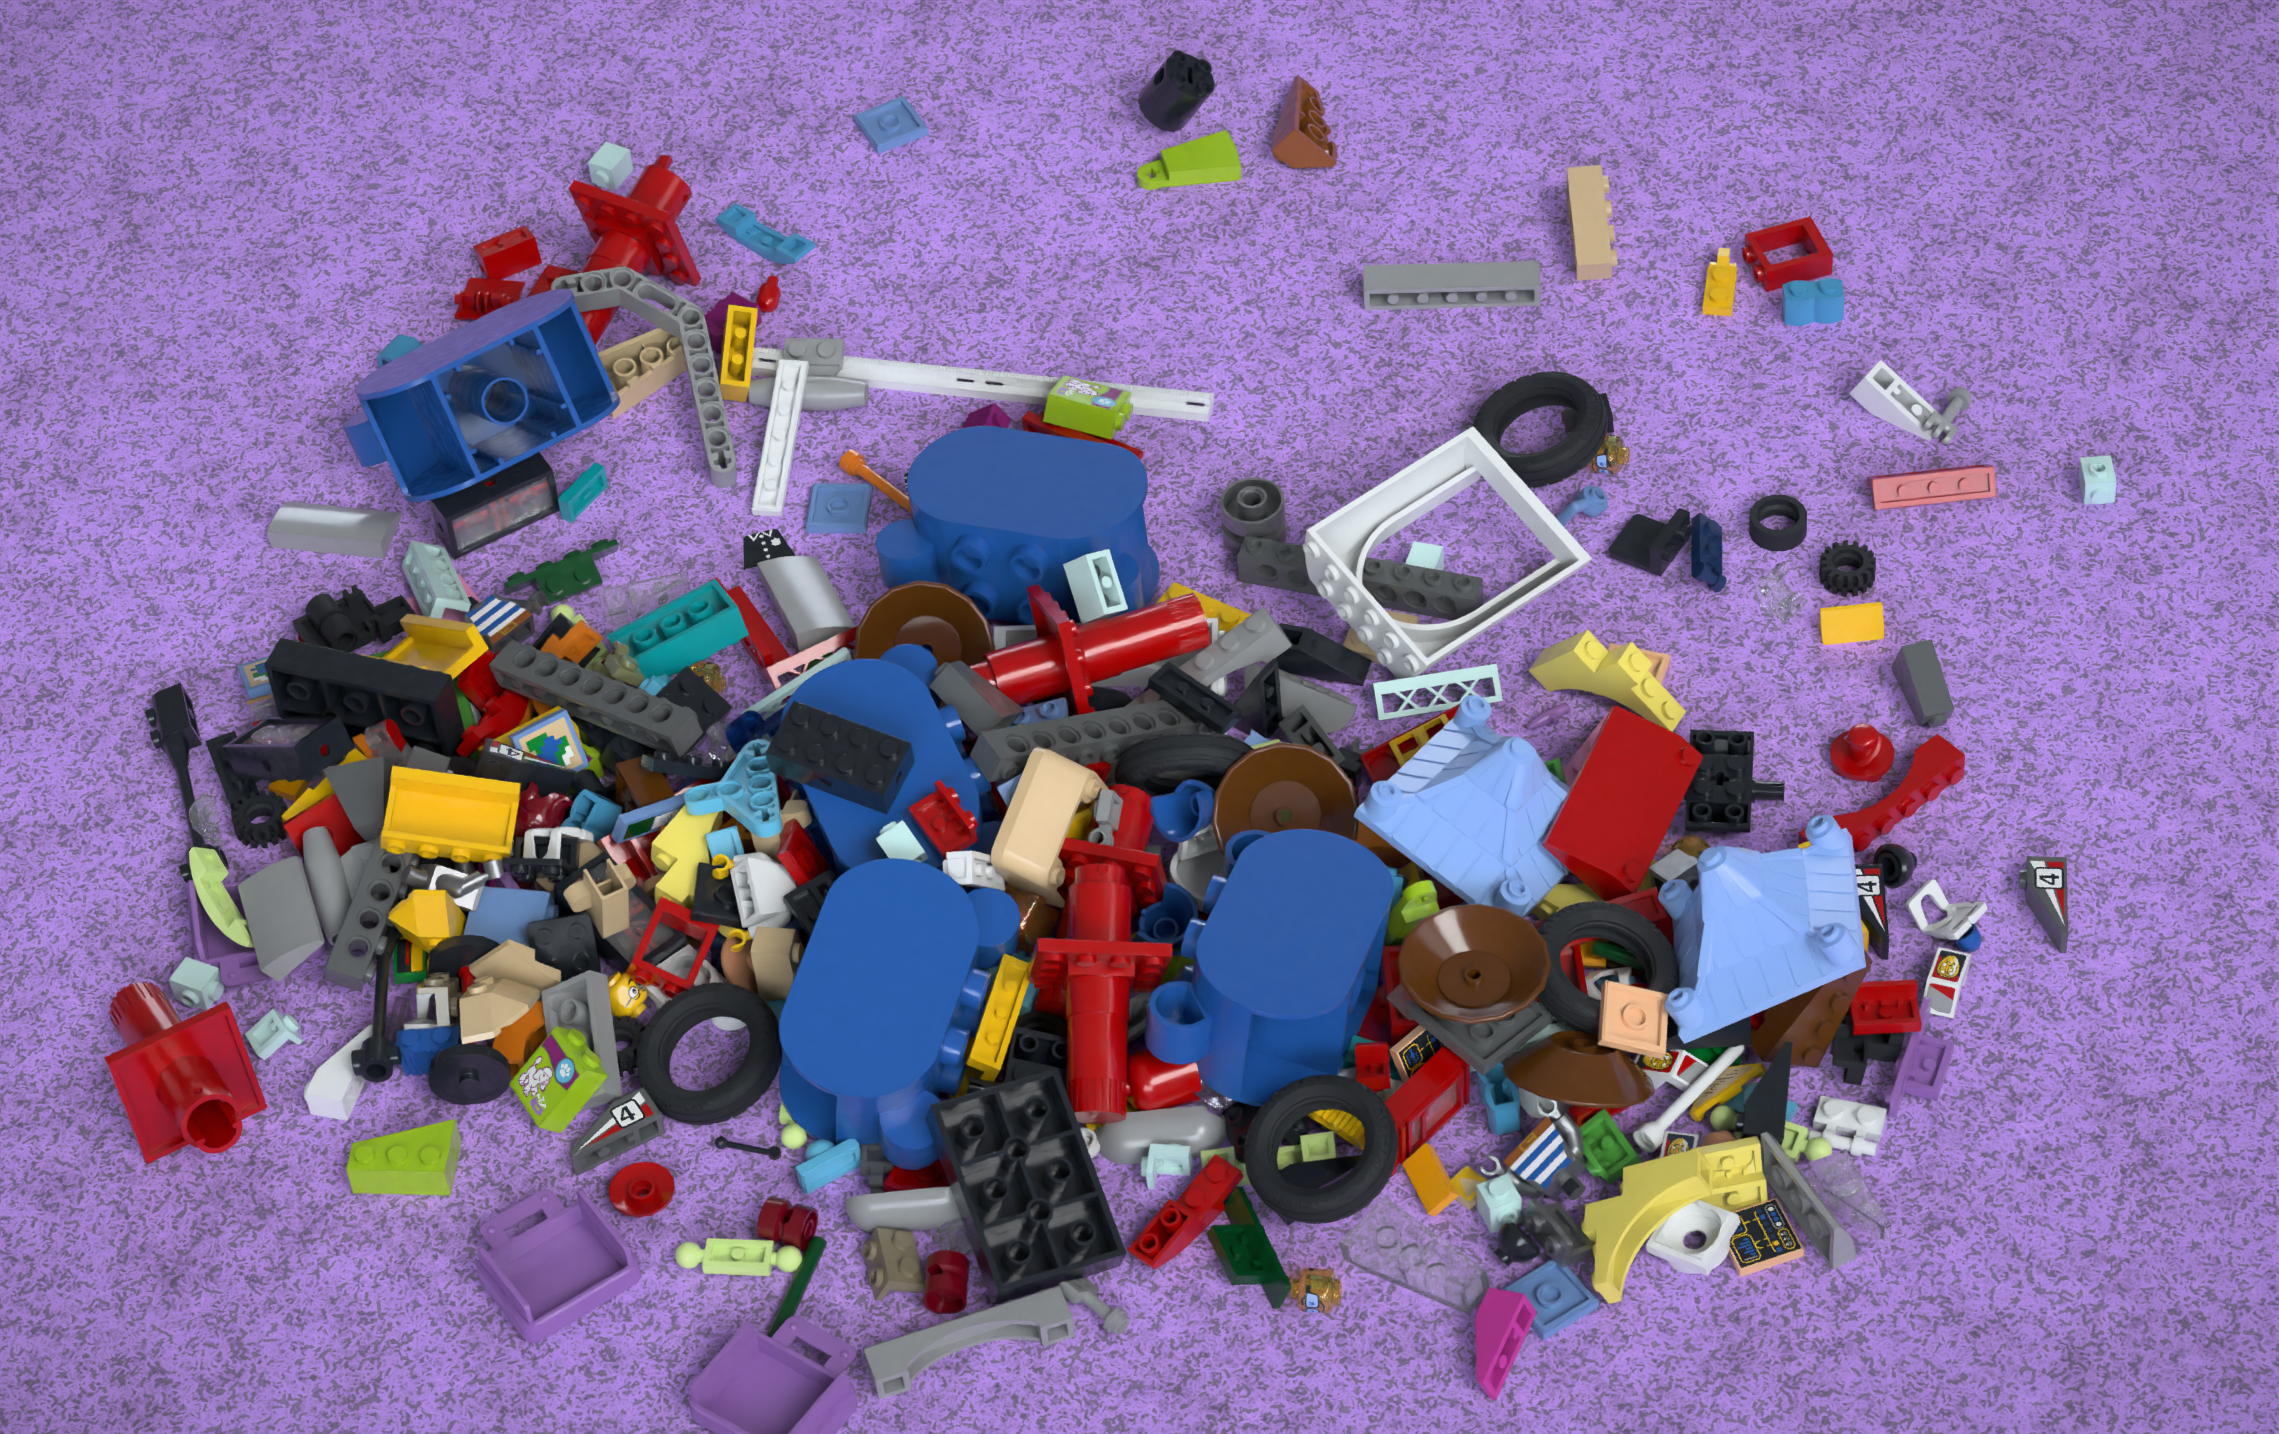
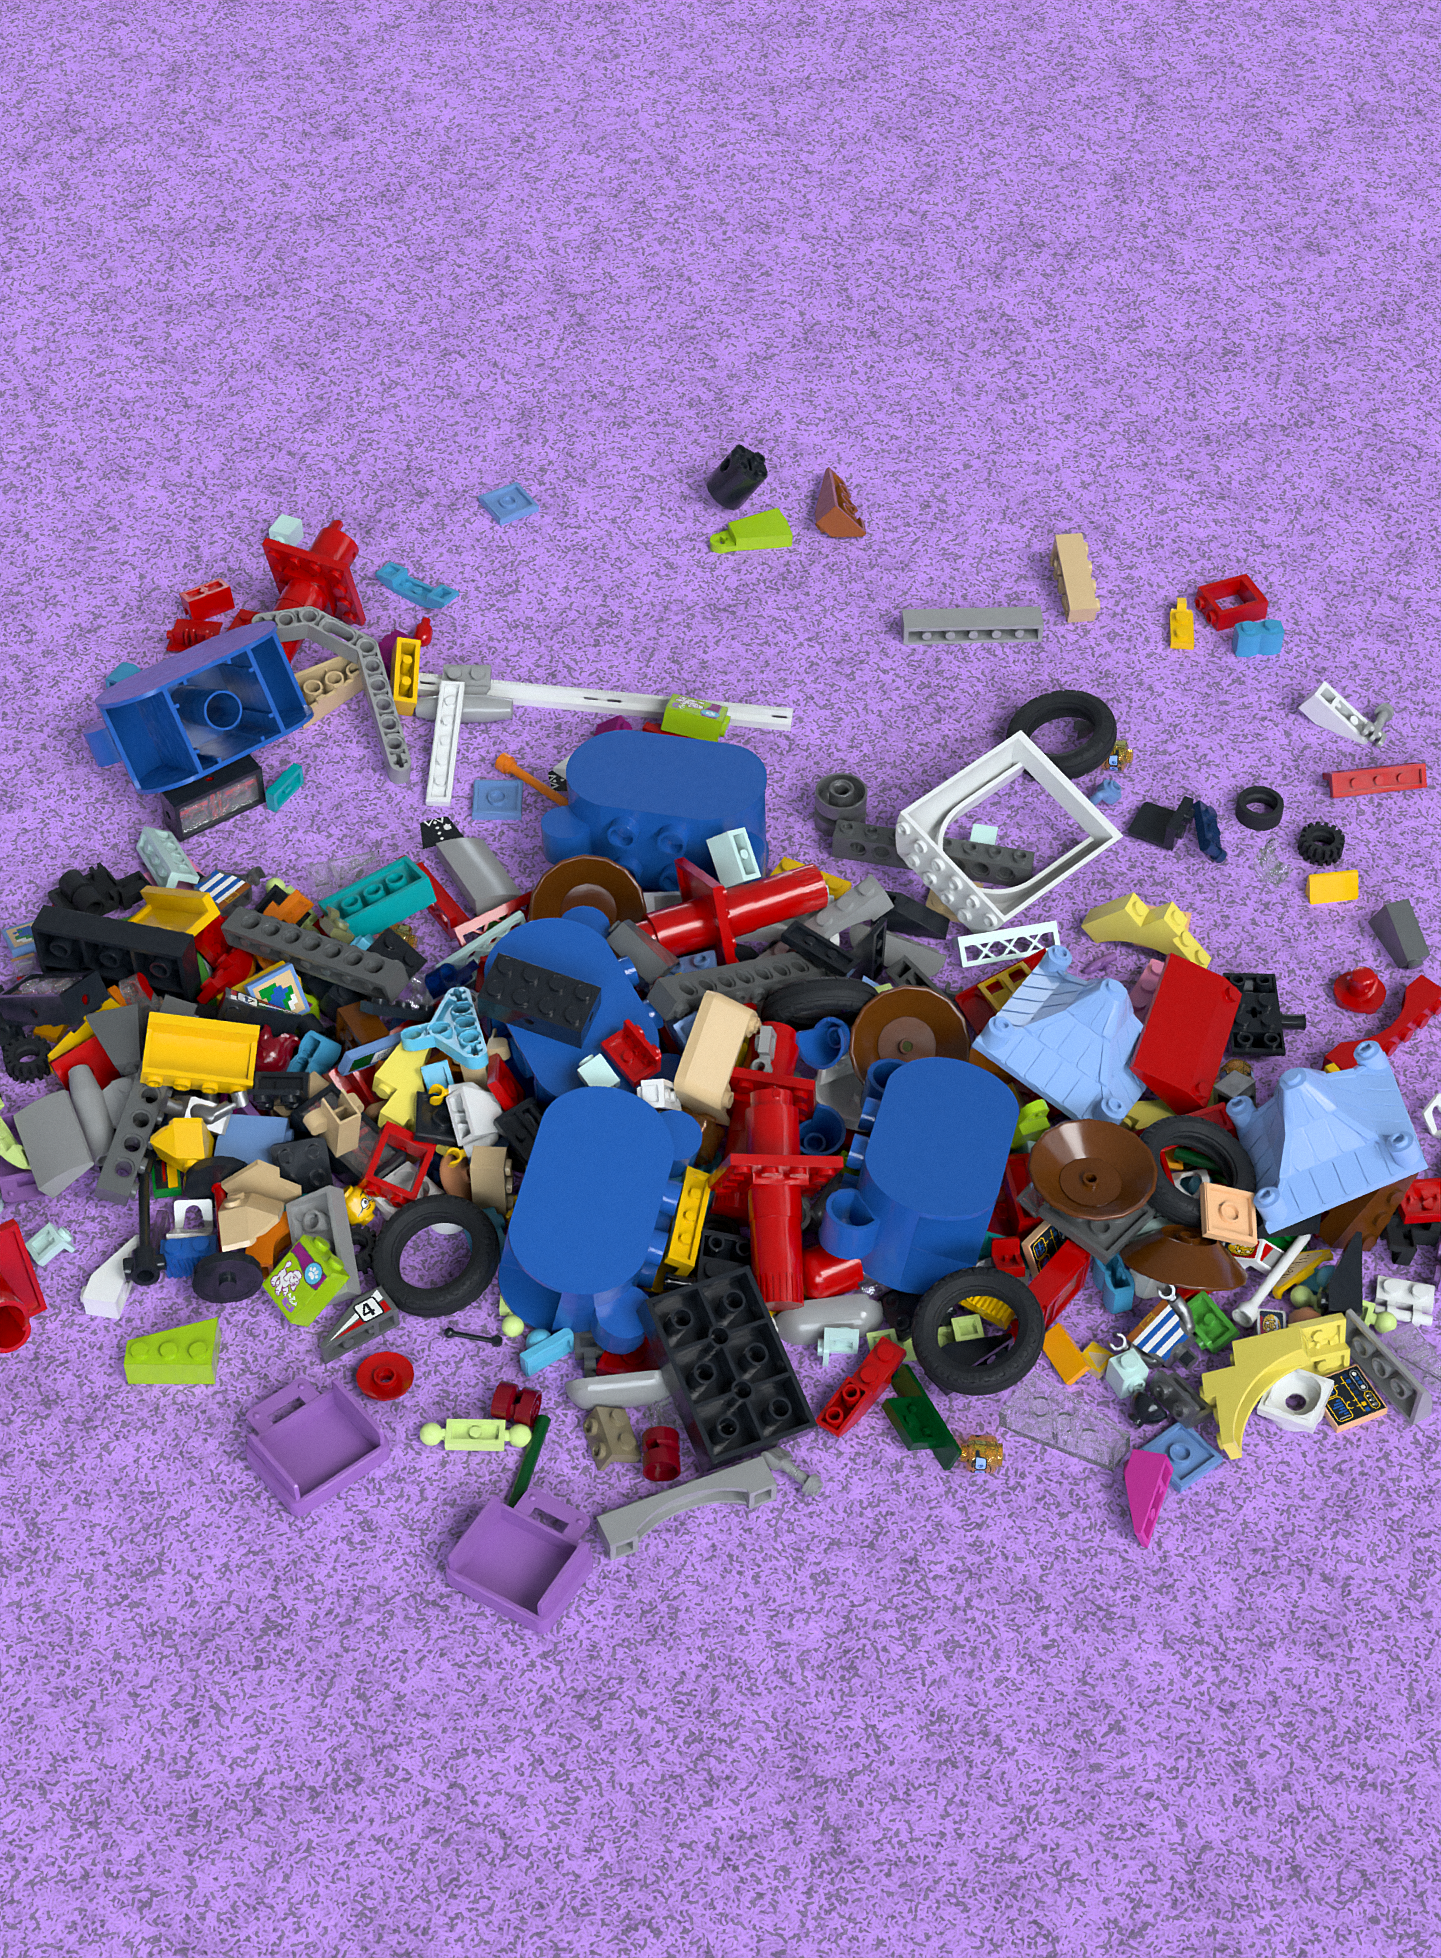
camera: 10 degrees left, 0 degrees up
light grey slope [267,501,402,559] -> none
dark tan bracket [416,972,462,1026] -> none
dark green bracket [503,539,619,607] -> none
white piece [523,827,593,859] -> none
black brick [1873,843,1917,889] -> none

